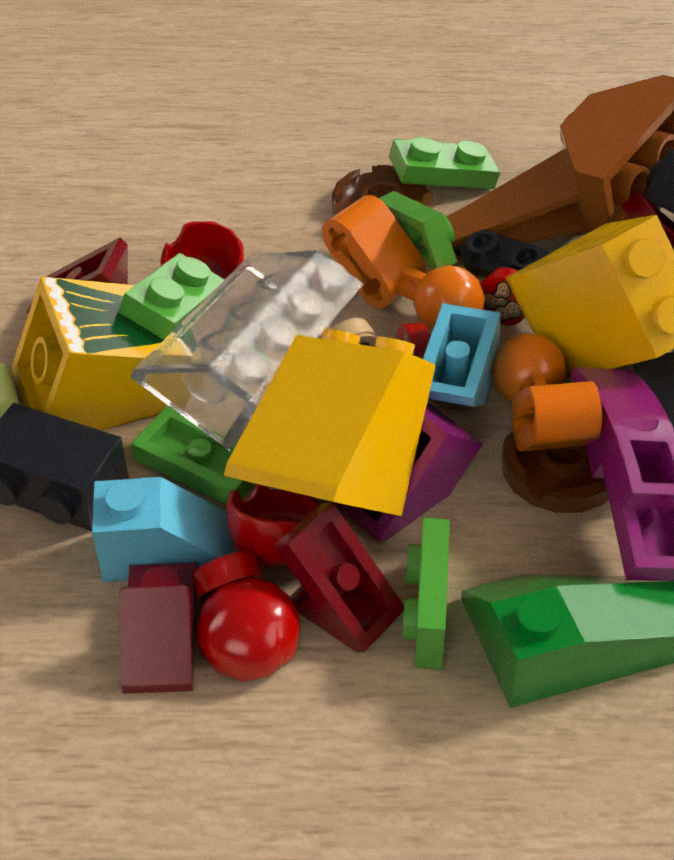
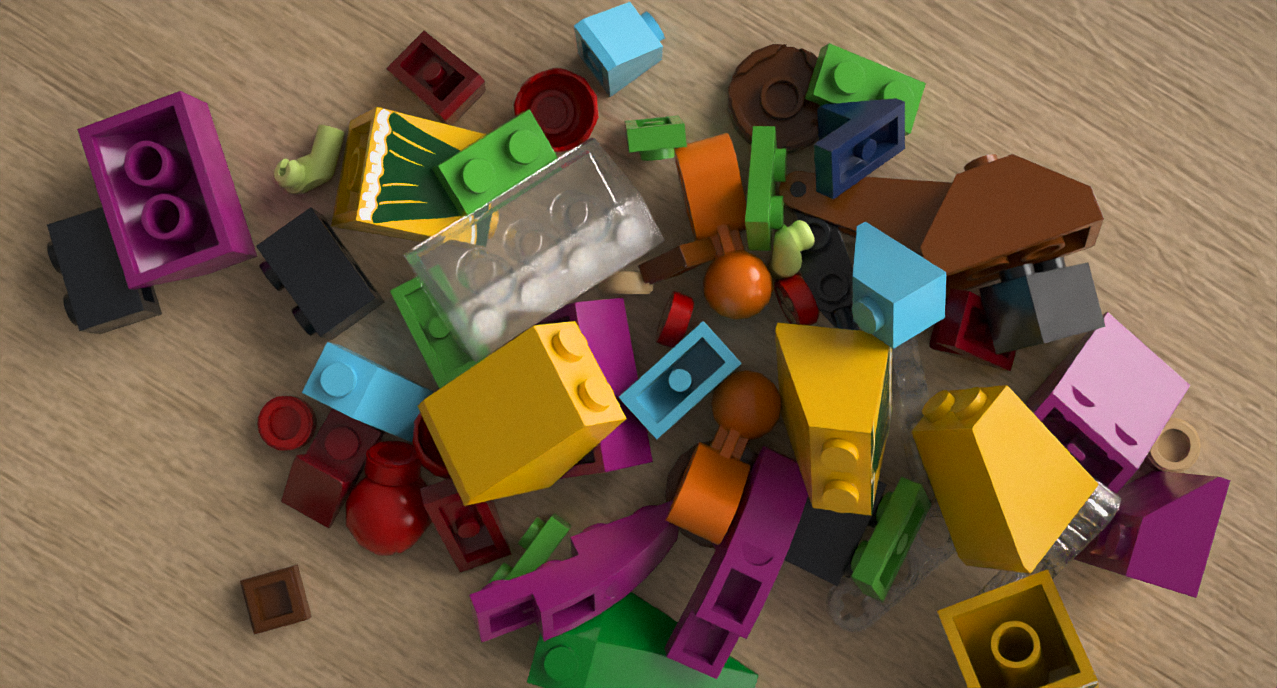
camera: 30 degrees right, 40 degrees up
none -> reddish brown tile [240,564,312,635]
none -> red tile [257,396,317,451]
none -> magenta slope [469,500,679,643]
none -> medium azure slope [574,2,665,97]
none -> bright green plate [625,115,687,161]
none -> reddish brown tile [638,237,717,285]
none -> yellowish green arm [768,220,815,280]
none -> dark blue slope [814,98,905,199]
none -> medium azure slope [852,222,946,349]

